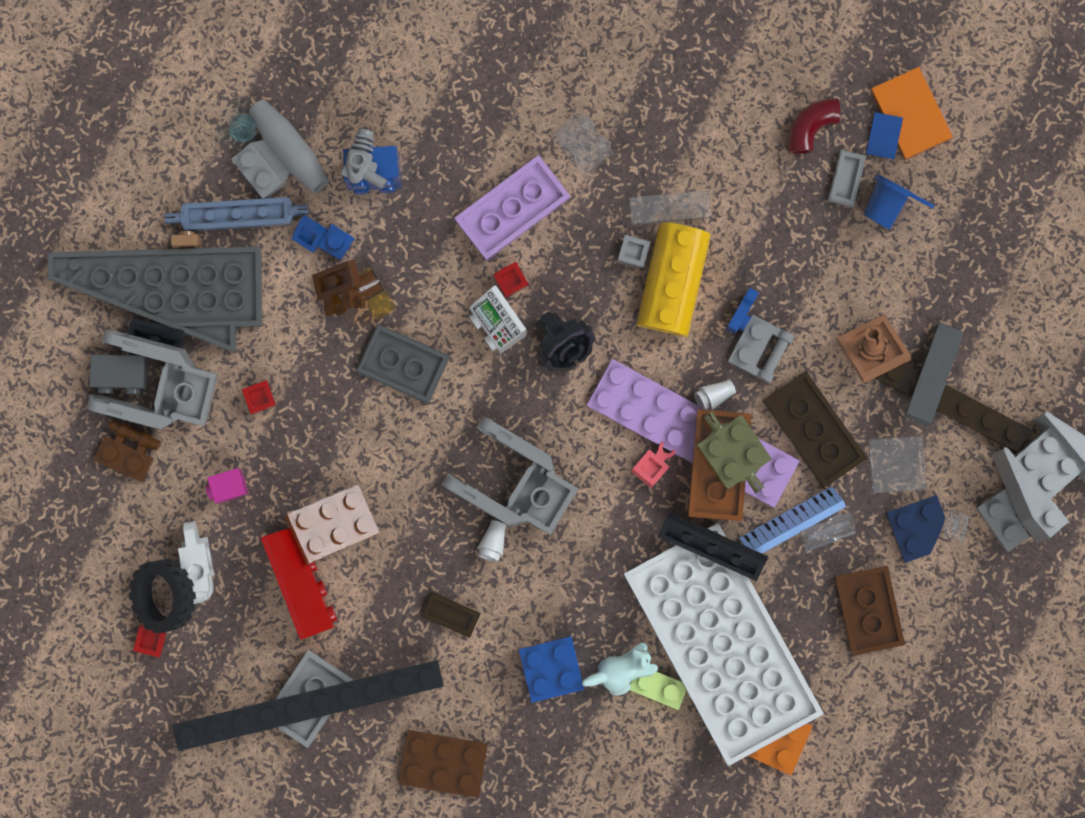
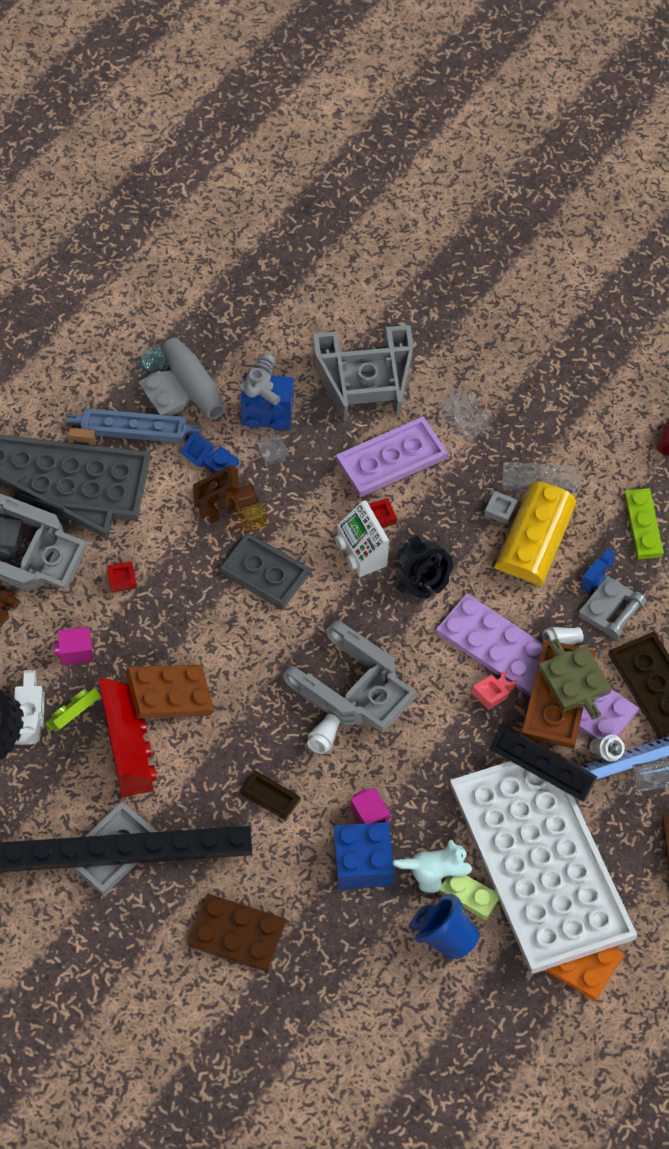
camera: 10 degrees right, 25 degrees down
none -> lime plate [45,688,101,732]
none -> clear plate [257,434,289,467]
none -> light grey wedge [312,325,414,421]
none -> dark pink brick [350,787,391,825]
none -> blue container [409,894,480,959]
none -> white cone [590,735,625,762]
none -> lime plate [624,488,664,560]

